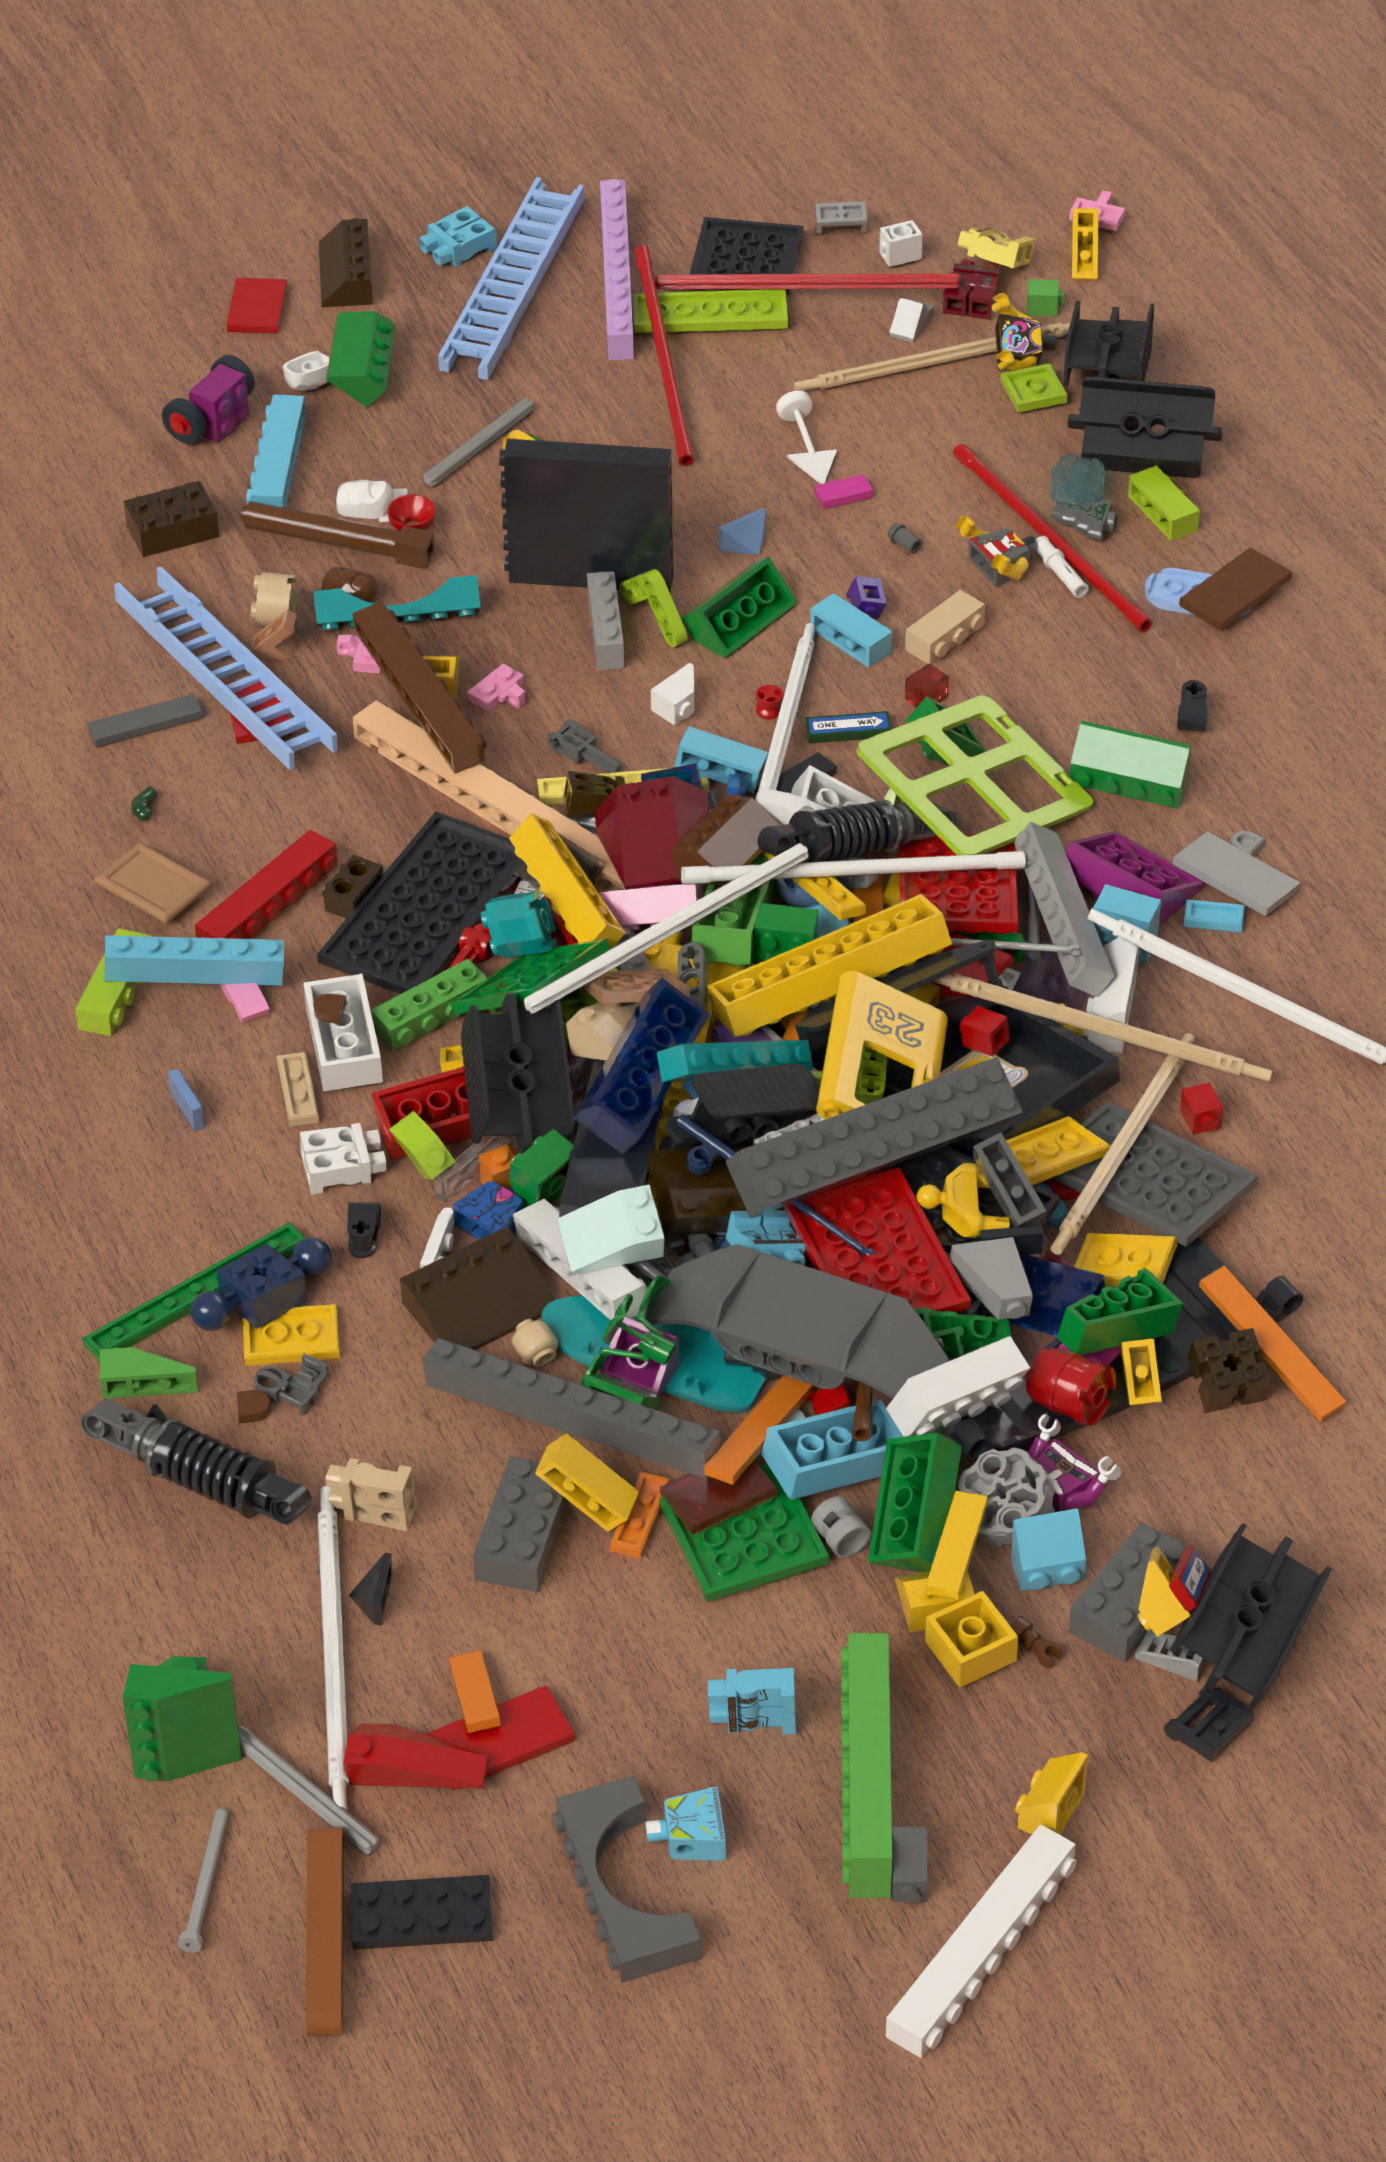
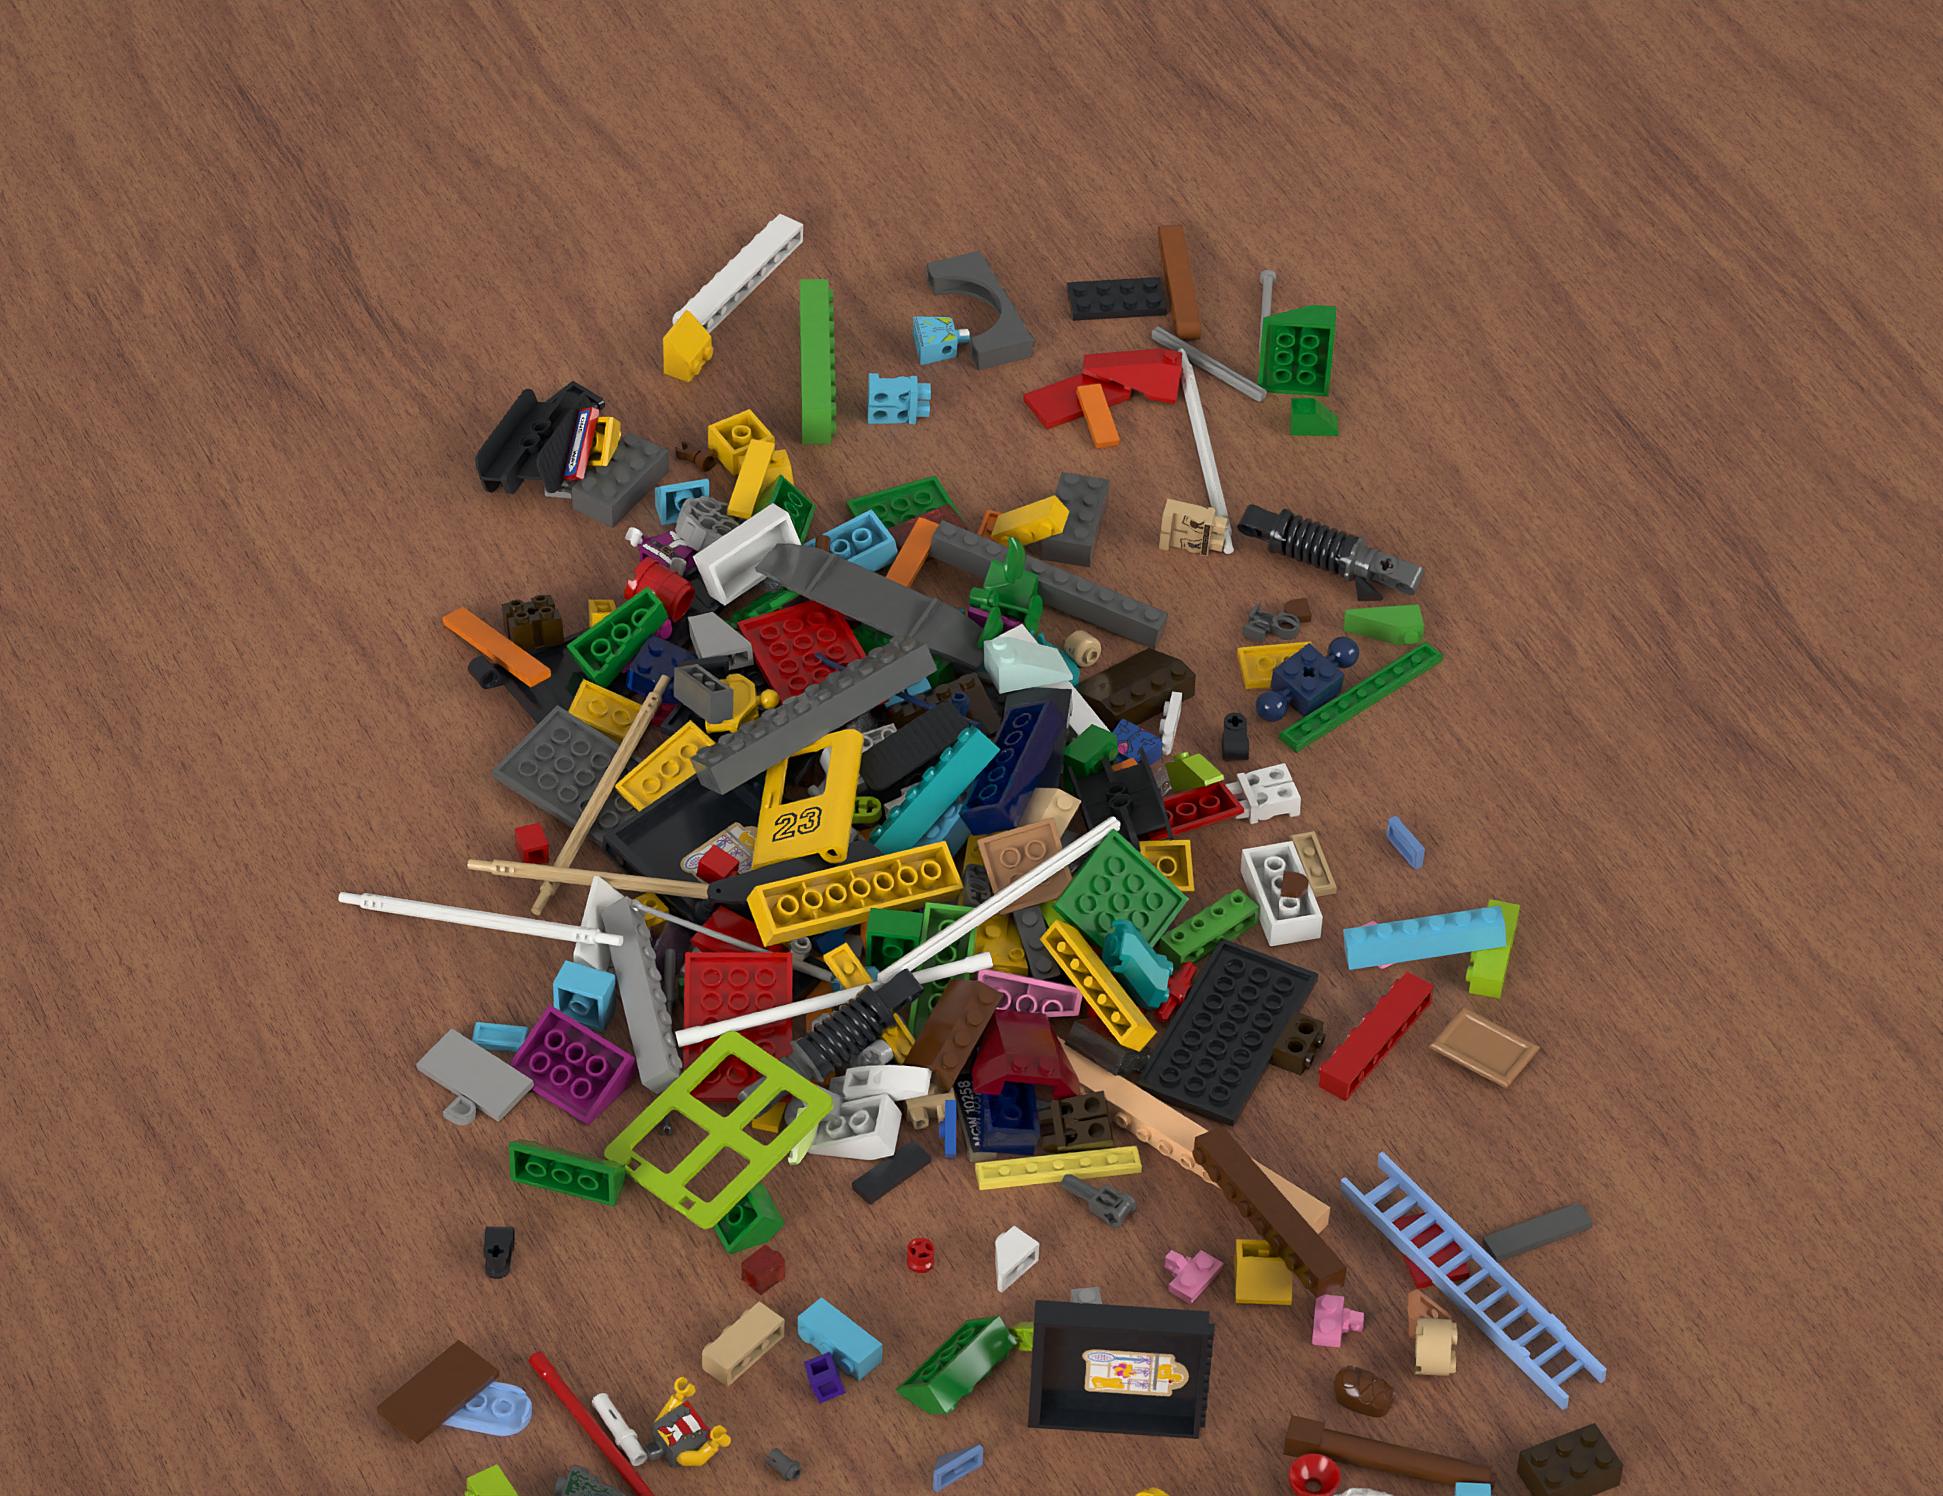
camera: 175 degrees right, 0 degrees up
dark green arm [131,786,158,821] -> none
teal arch [313,575,481,630] -> none
black slope [349,1553,393,1625] -> none
medium azure brick [674,726,768,793] -> none
white axle [758,623,816,791] -> none
tile [805,711,892,744] -> none
light grey wheel [811,1496,871,1558] -> none
dark grey slope [891,1827,928,1904] -> none

